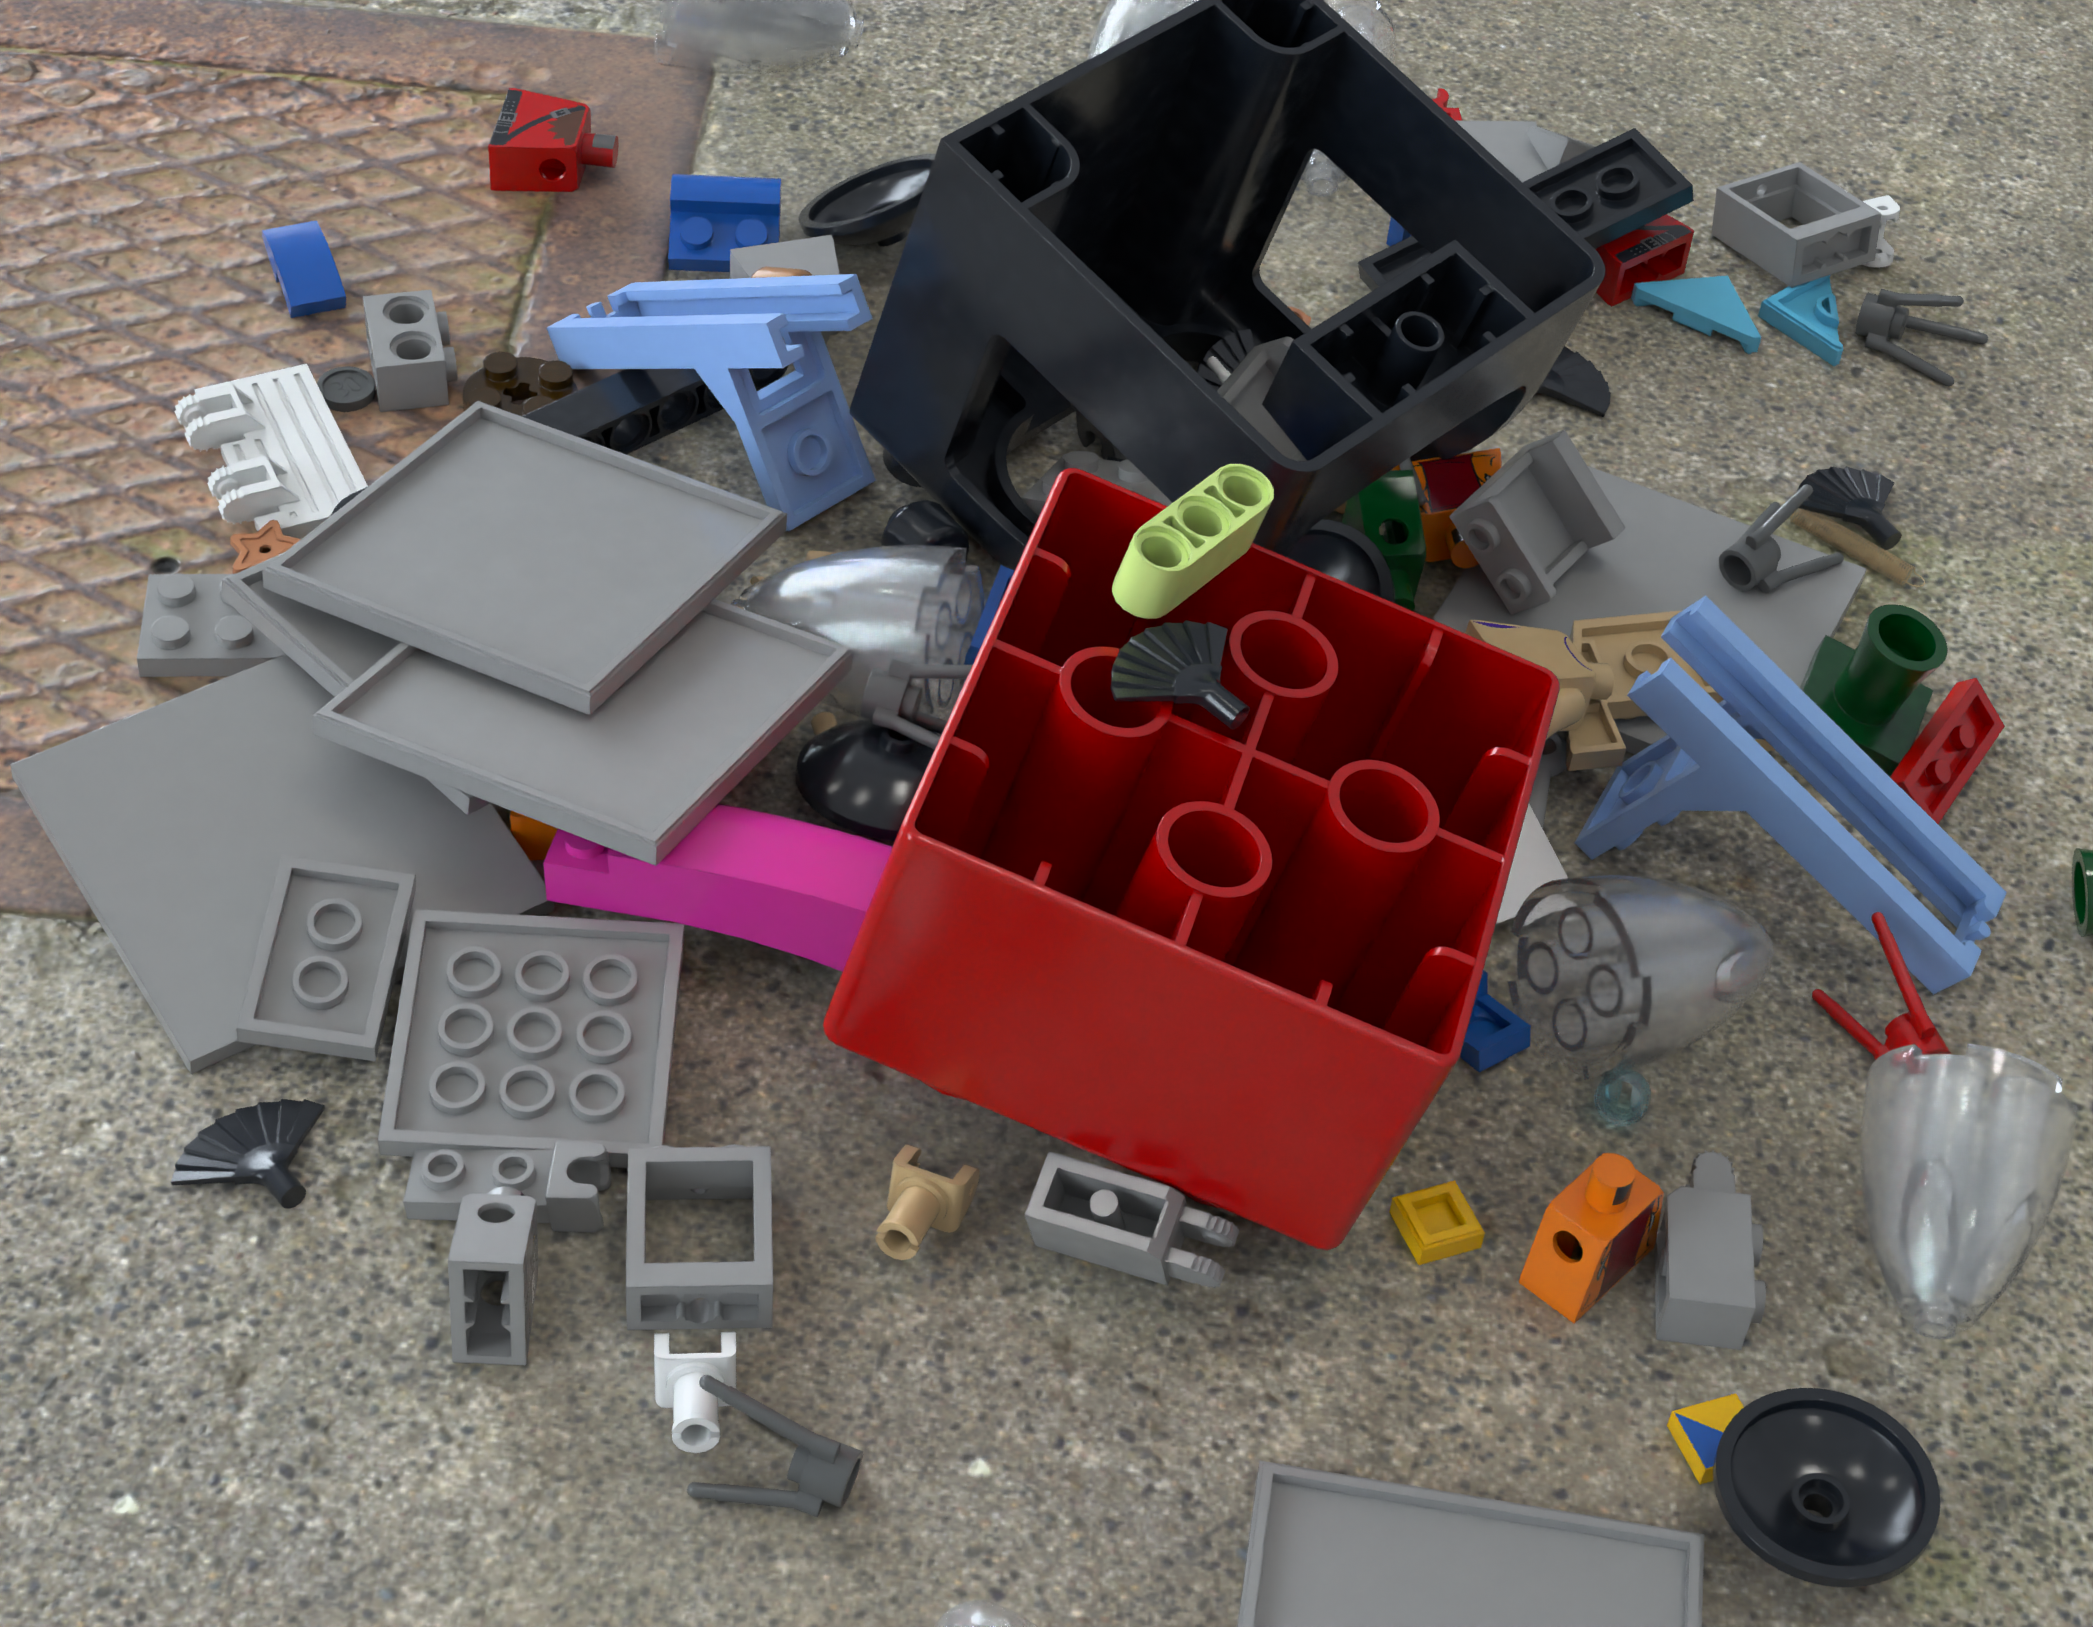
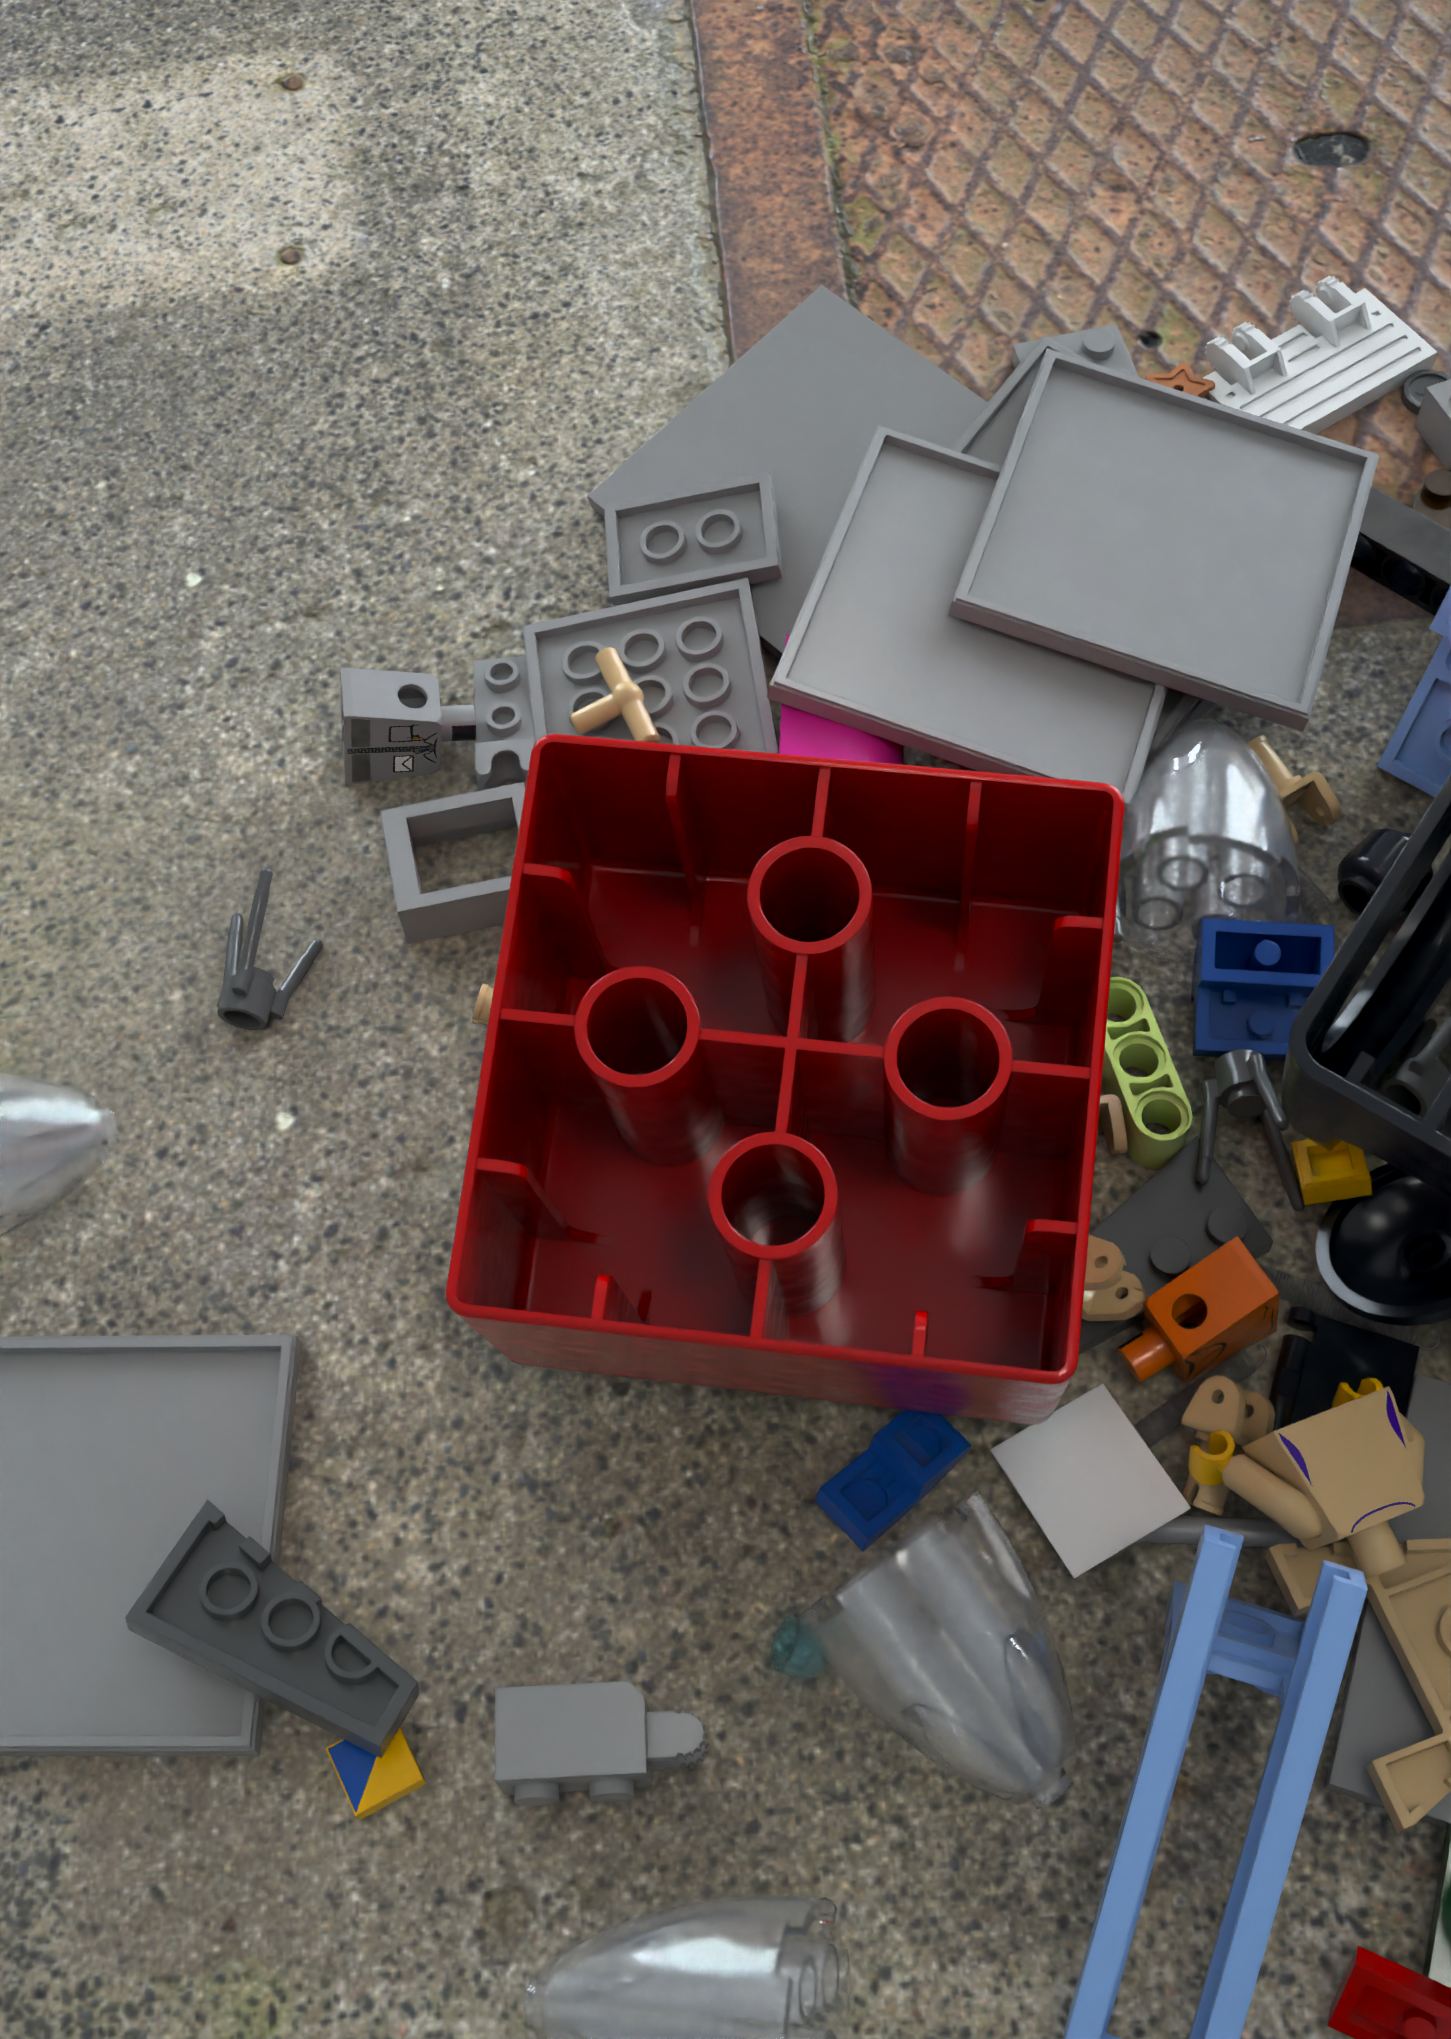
camera: 90 degrees right, 15 degrees up
black hand [171,1099,325,1209] -> none
white piece [654,1332,736,1453] -> none
black hand [1110,620,1250,730] -> none
yellowish green beam [1112,464,1274,619] -> none
yellow tile [1389,1180,1485,1265] -> none
orange torso [1519,1153,1664,1324] -> none
black dish [1713,1388,1941,1587] -> none
red plant [1812,912,1952,1082] -> none
none -> dark grey wing [125,1499,419,1758]
none -> tan piece [570,647,660,743]

